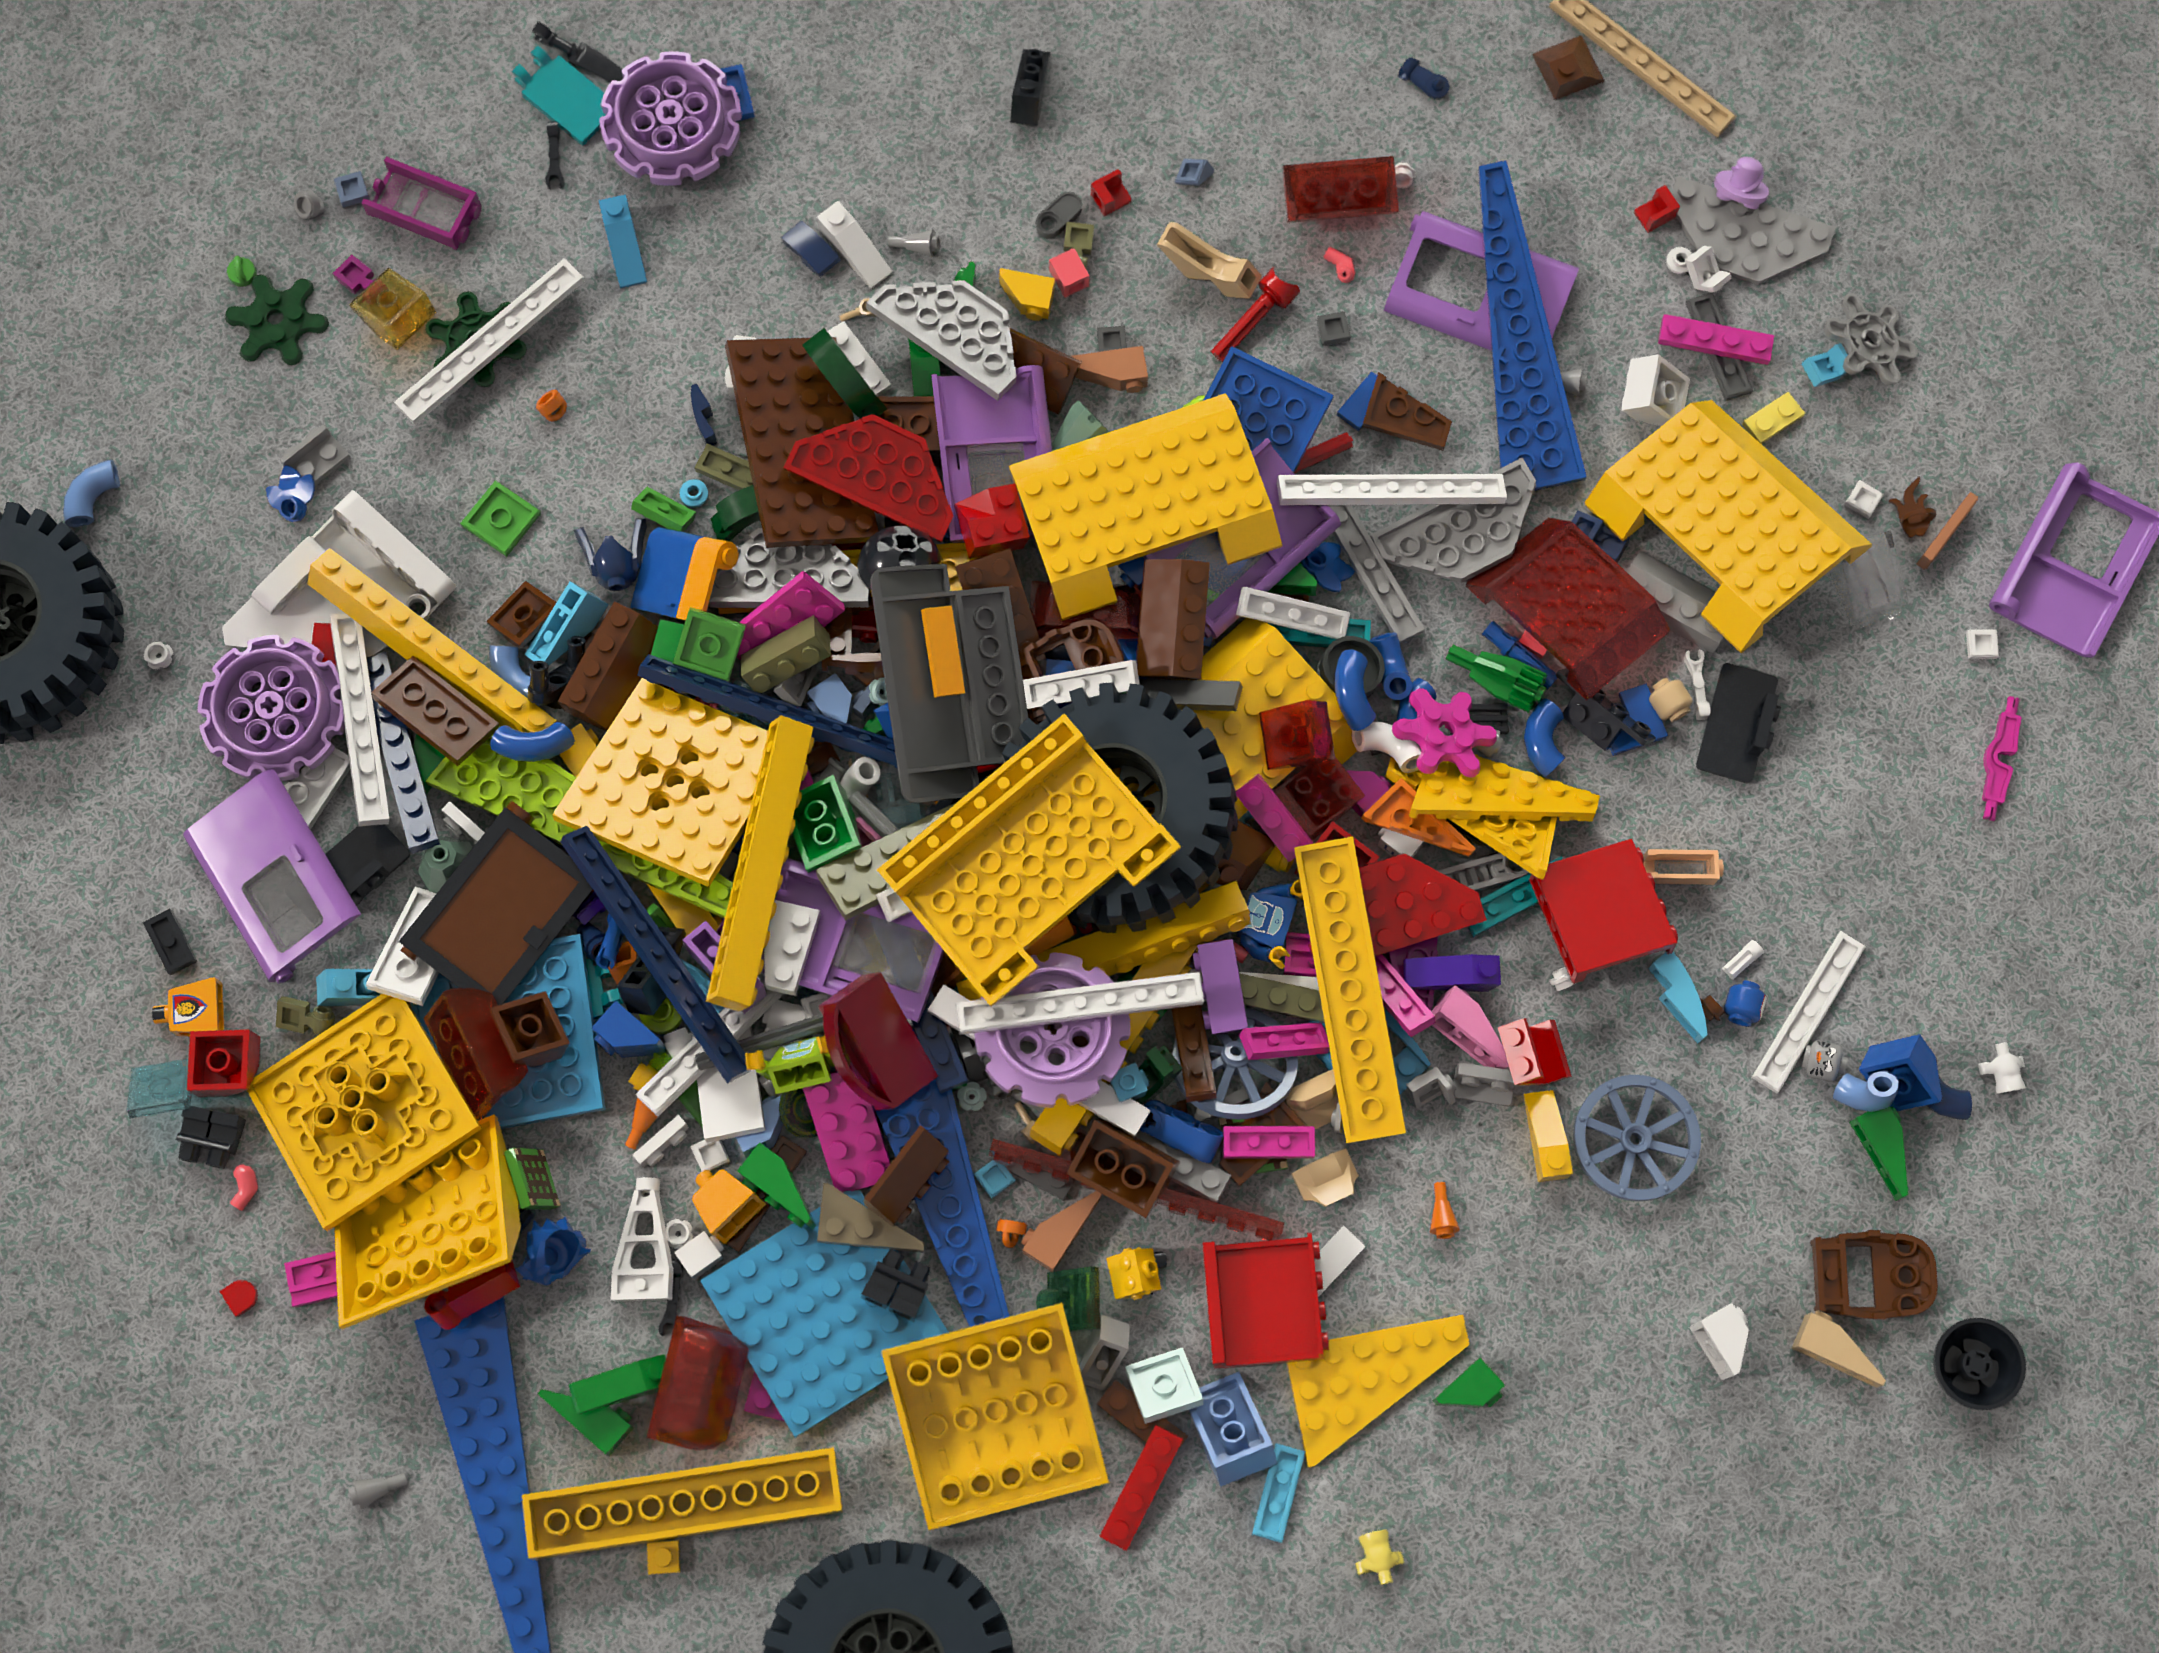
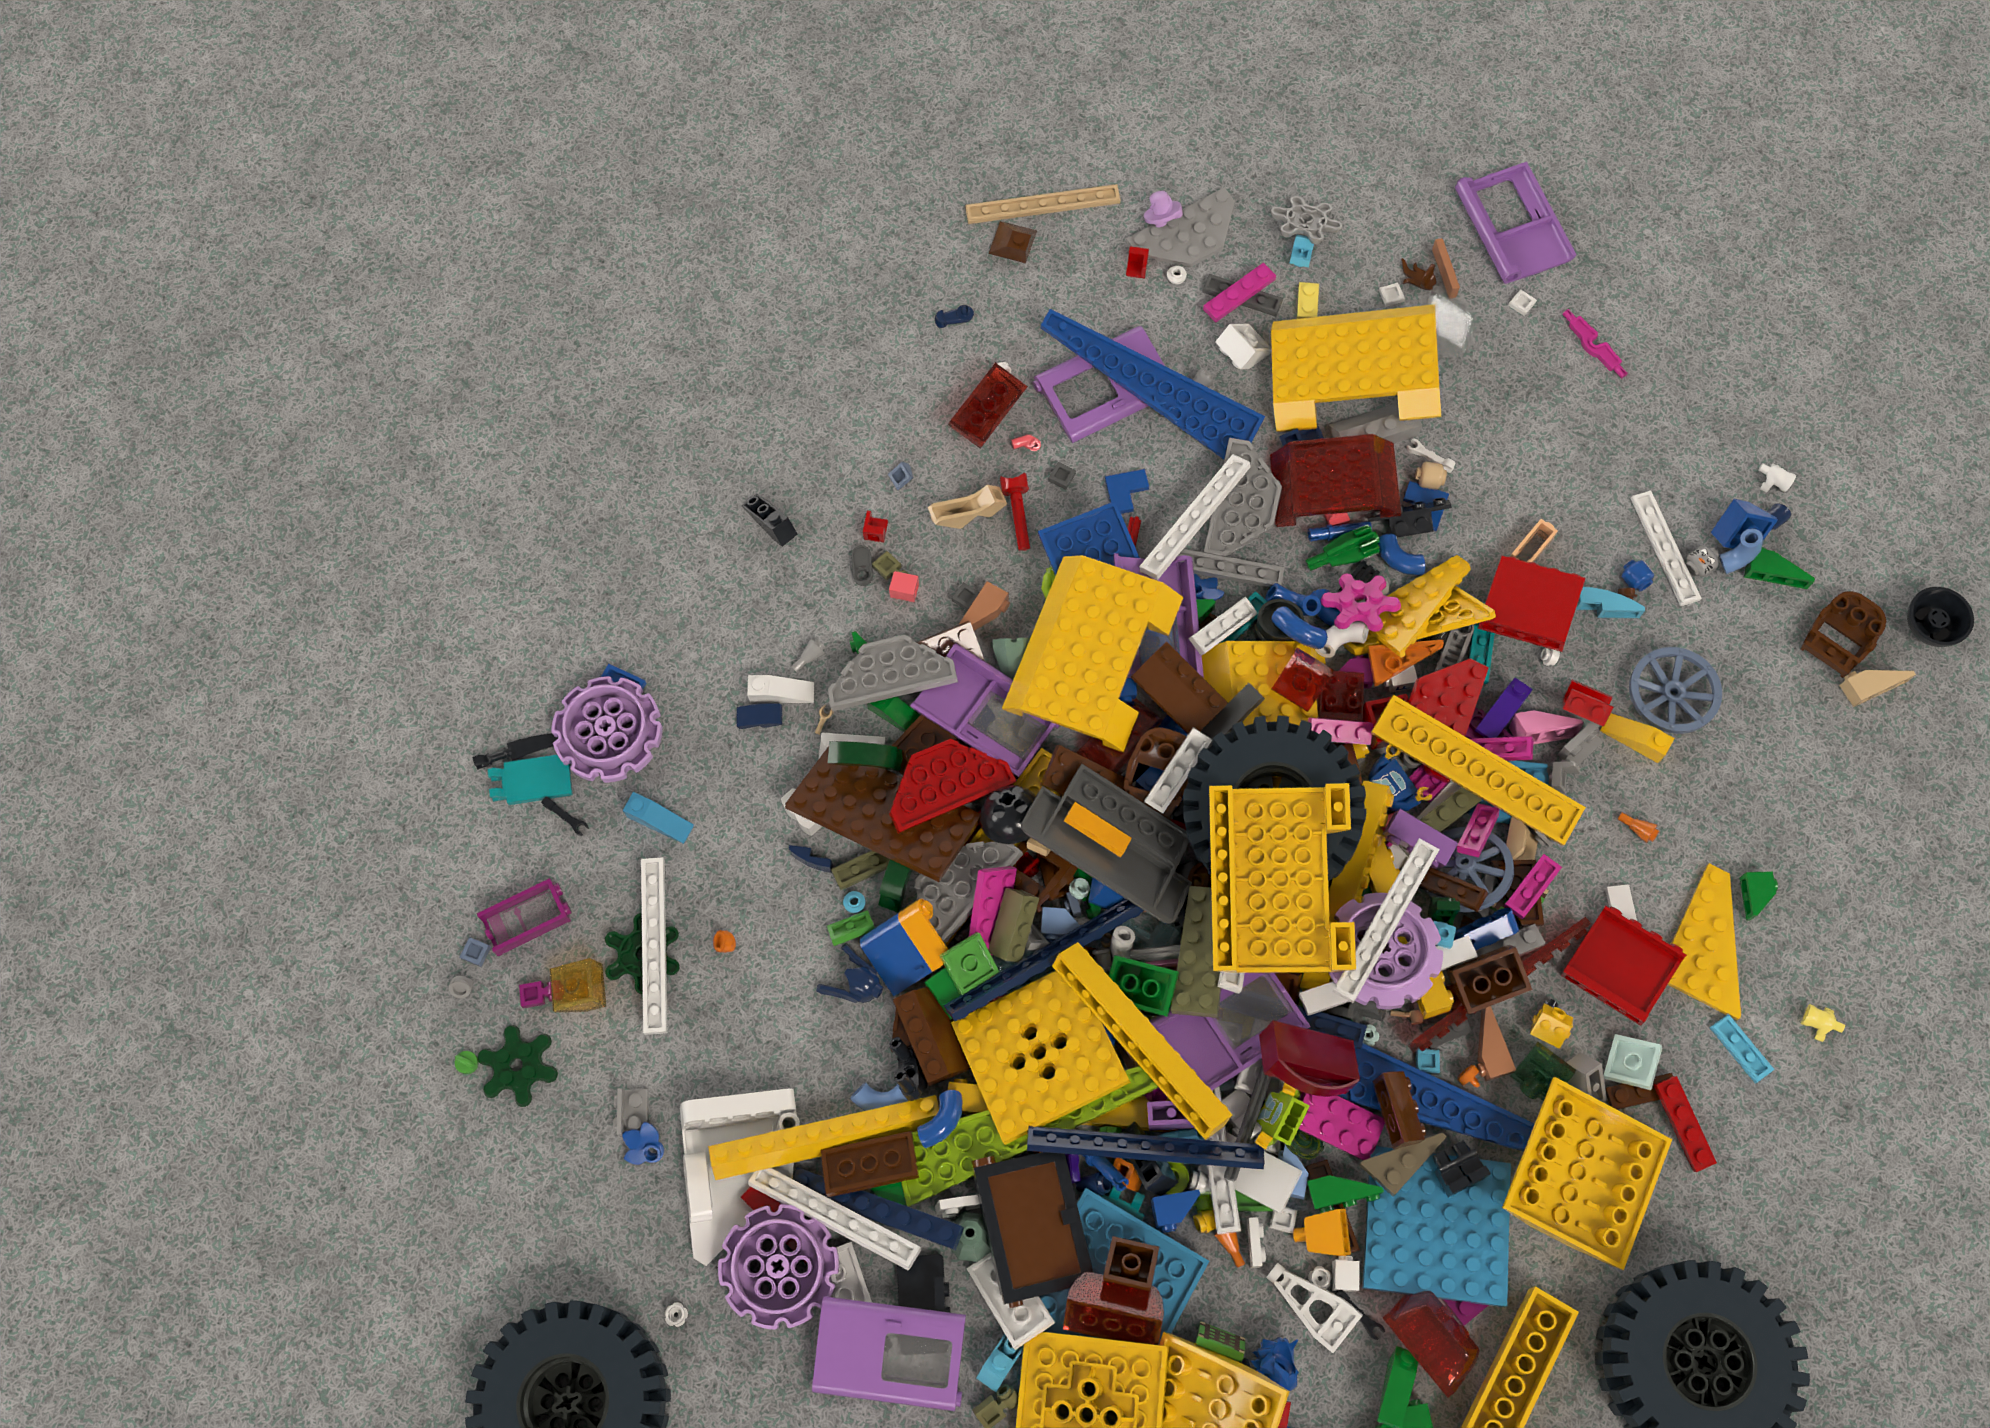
camera: 45 degrees left, 5 degrees down
medium blue cylinder [63,459,120,527] -> none
bright green tile [460,480,541,557] -> none
reddish brown slope [486,581,557,648] -> none
medium azure slope [524,581,609,665] -> none
white wing [764,900,821,996] -> none
red slope [954,483,1030,559] -> none
yellow slope [999,268,1055,321] -> none
medium blue slope [1189,1372,1277,1487] -> none
tan slope [1291,1149,1359,1207] -> none
reddish brown wing [1362,372,1452,451] -> none
white bracket [1685,246,1731,293] -> none
white slope [1689,1303,1749,1380] -> none
black bracket [1696,663,1781,784] -> none
white piece [1722,940,1764,980] -> none

